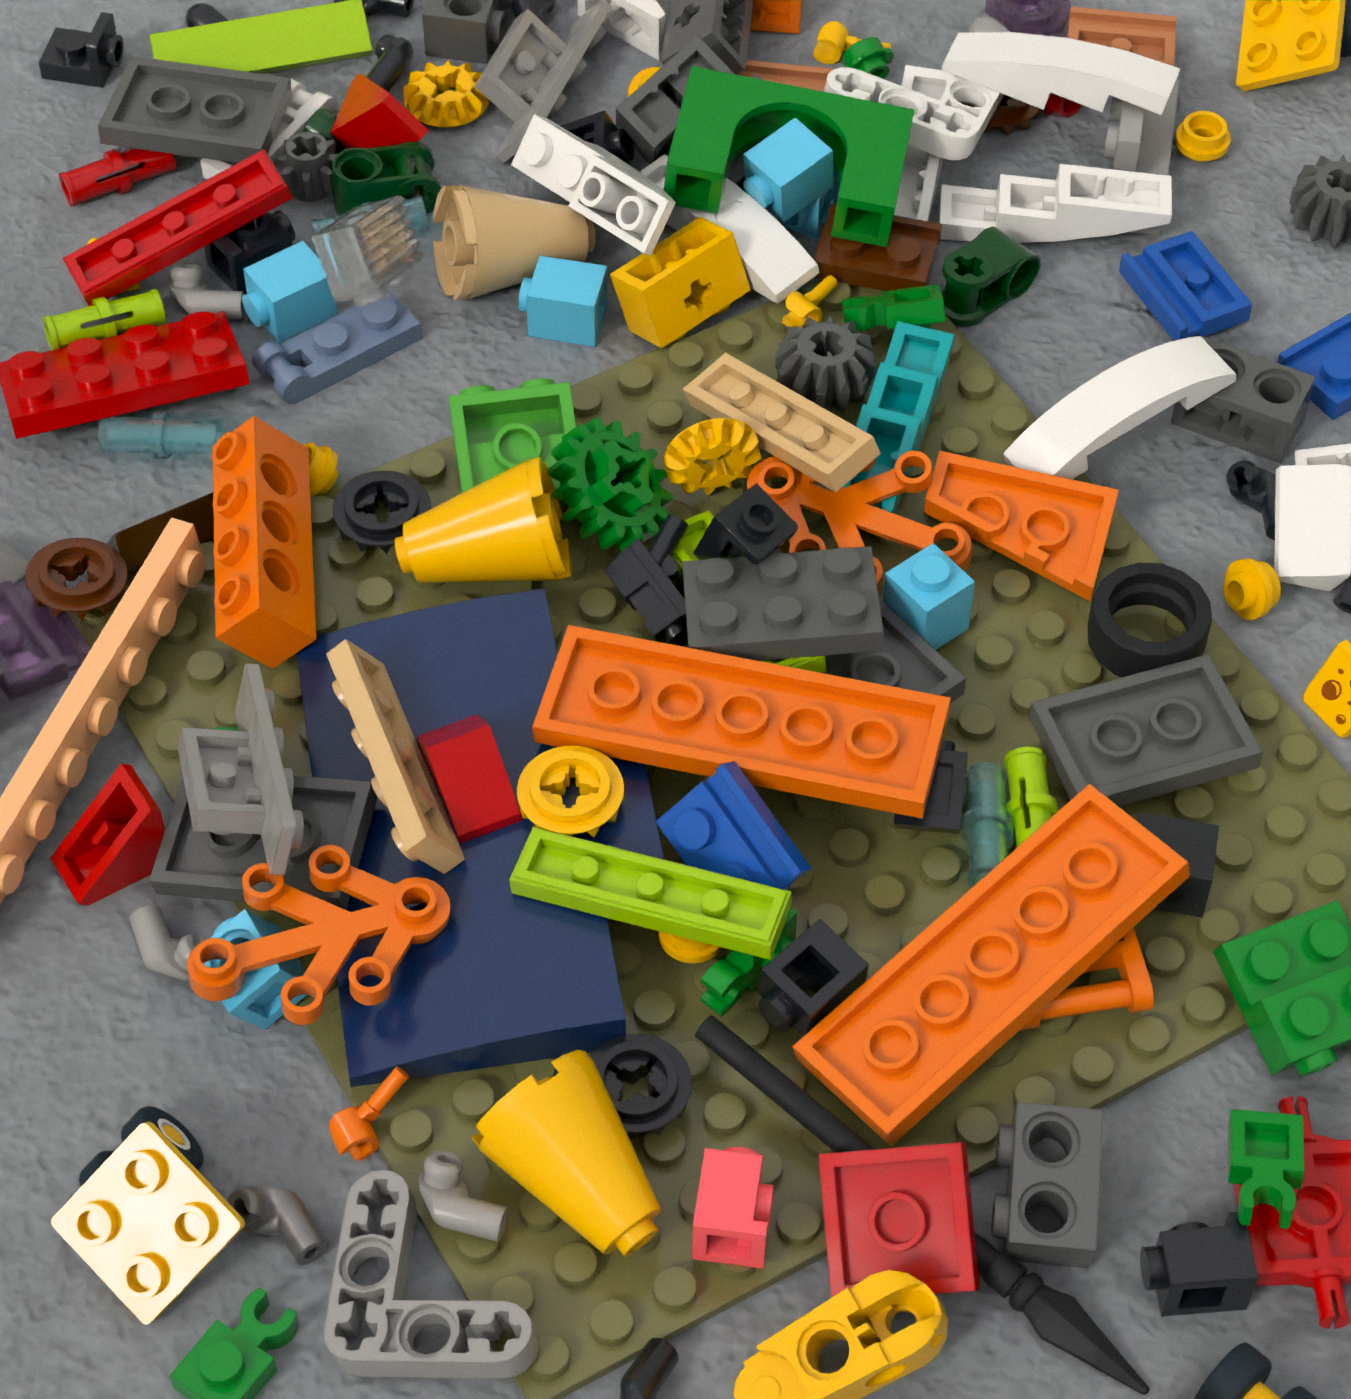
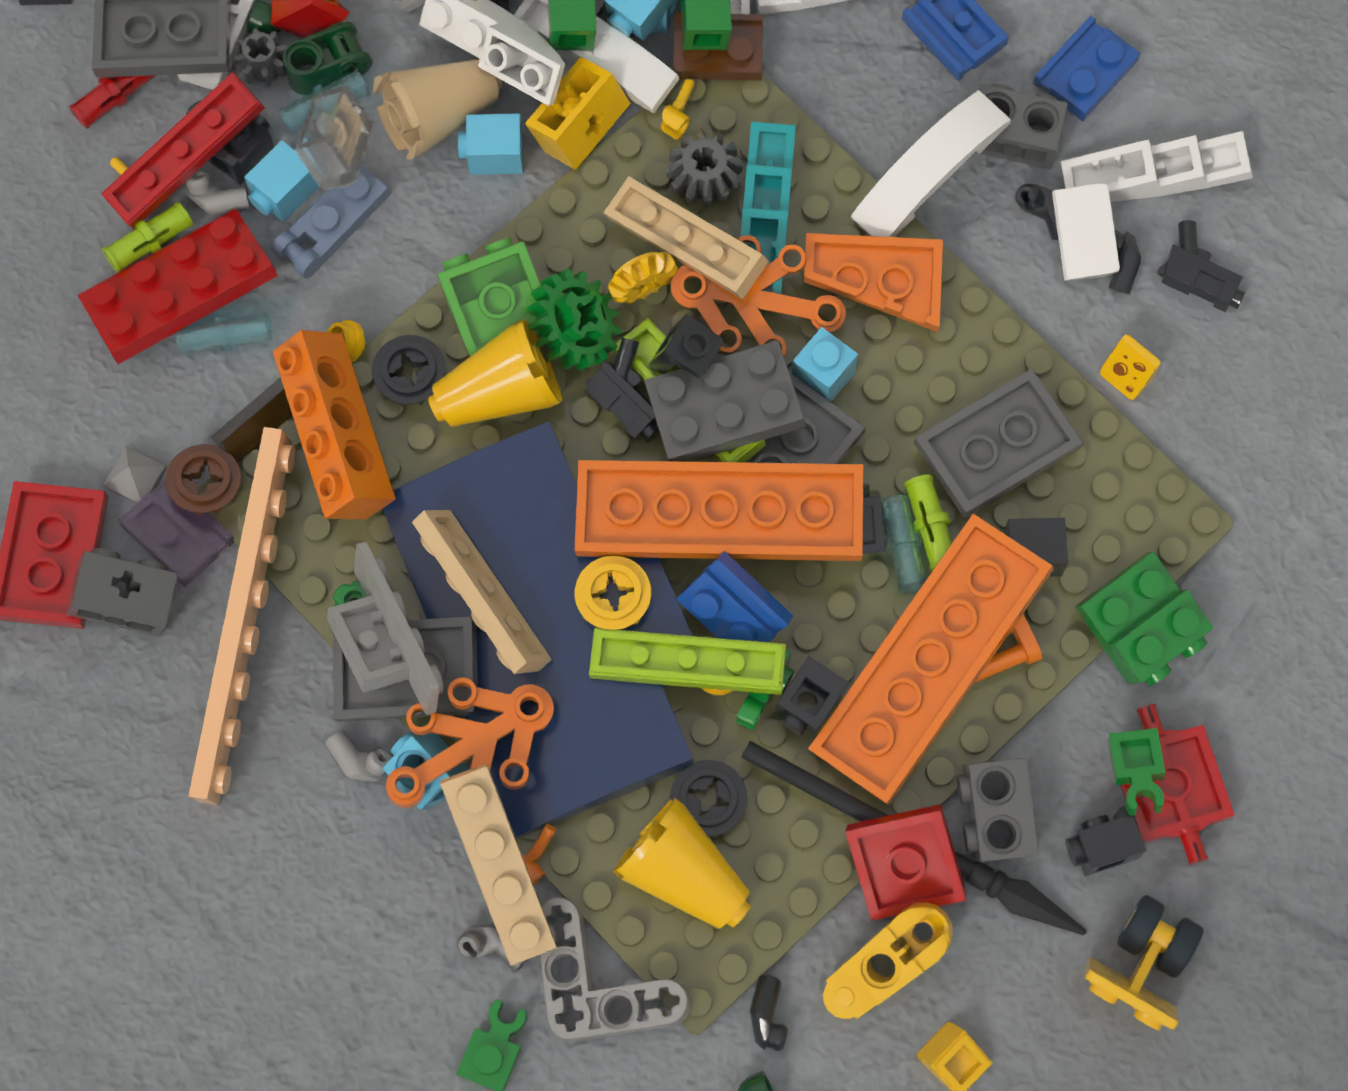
camera: 10 degrees left, 20 degrees up
red slope [50,763,165,906] -> none
plate [51,1106,245,1324] -> none
red slope [416,714,522,844] -> none
light grey arm [418,1151,508,1242] -> none
coral brick [692,1147,774,1269] -> none
green plate [842,284,946,331] -> none
dark green piece [941,226,1041,327] -> none
black tyre [1087,562,1212,678] -> none
yellow plate [1223,558,1281,620] -> none
none -> tan plate [440,763,557,966]

